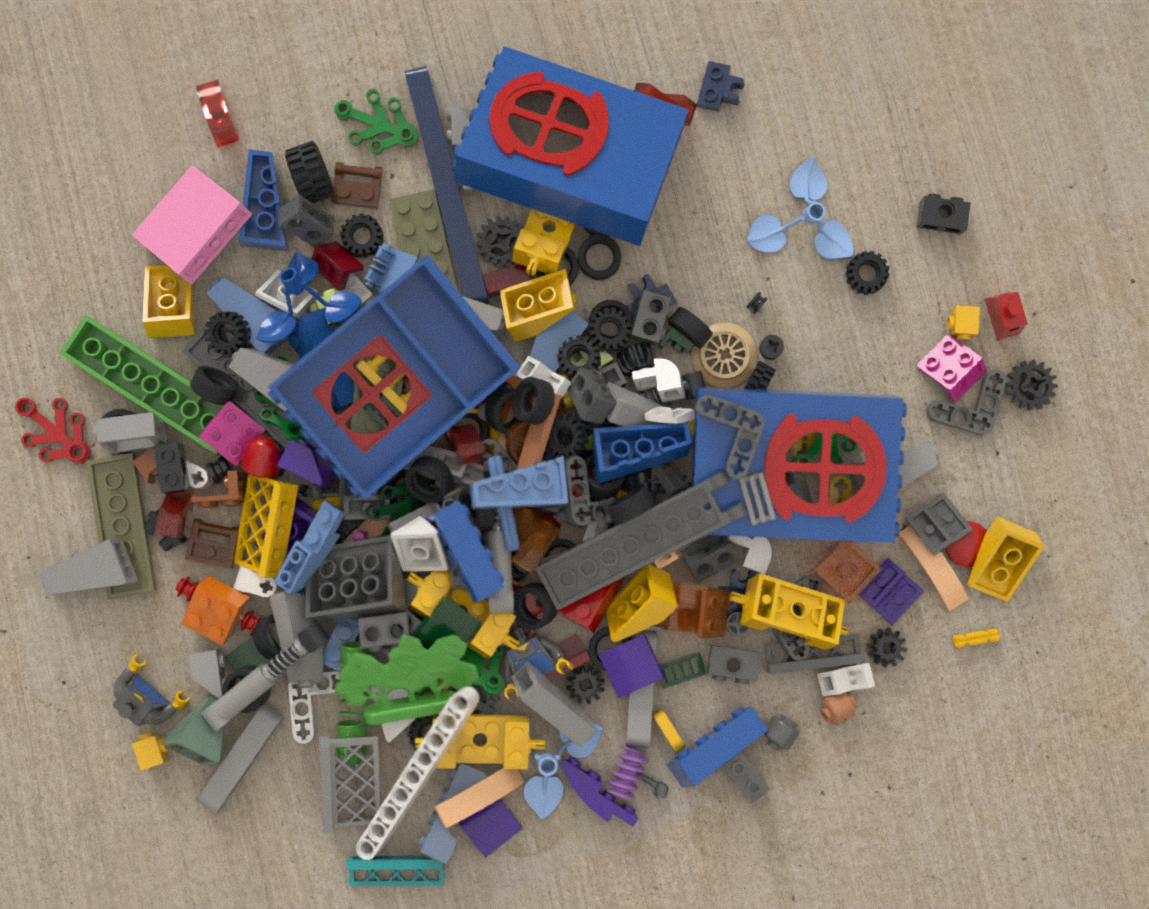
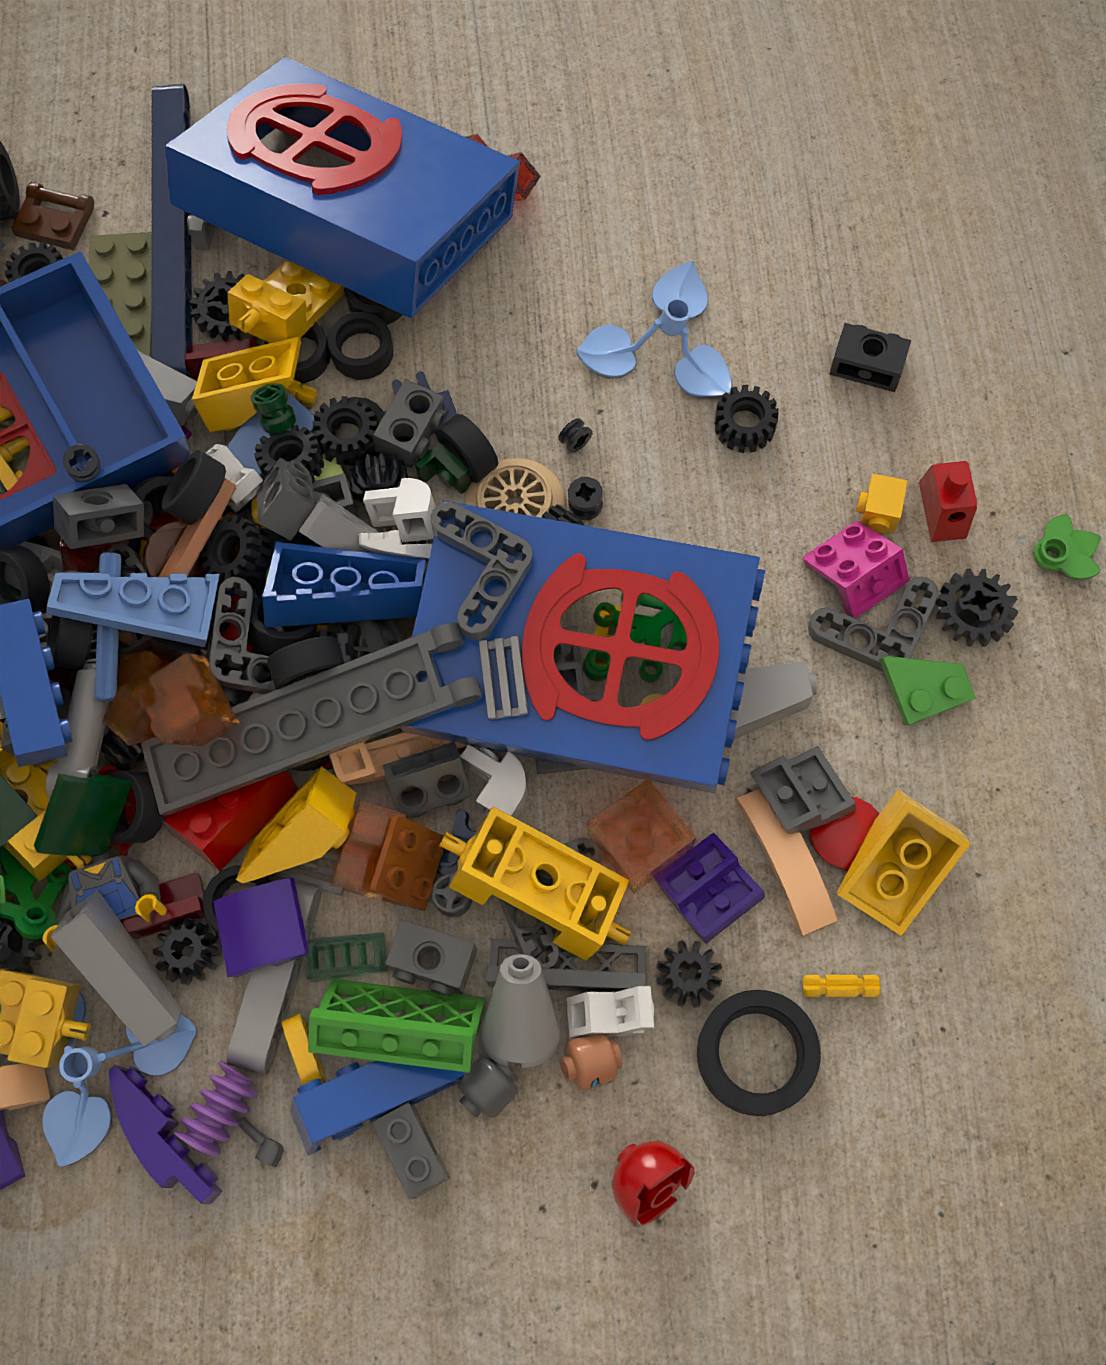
camera: 15 degrees right, 15 degrees down
green plant [334,89,418,155] -> none
dark blue plate [697,61,745,111] -> none
none -> dark green slope [33,774,132,856]
none -> dark grey brick [53,484,144,549]
none -> black bush [63,444,101,482]
none -> clear orange brick [146,653,239,747]
none -> dark green wheel [251,383,297,434]
none -> bright green fence [308,979,486,1073]
none -> light grey cone [481,954,561,1068]
none -> red cylinder [612,1140,695,1226]
none -> black tyre [697,990,821,1116]
none -> bright green wing [879,656,976,725]
none -> bright green plate [1033,514,1101,580]

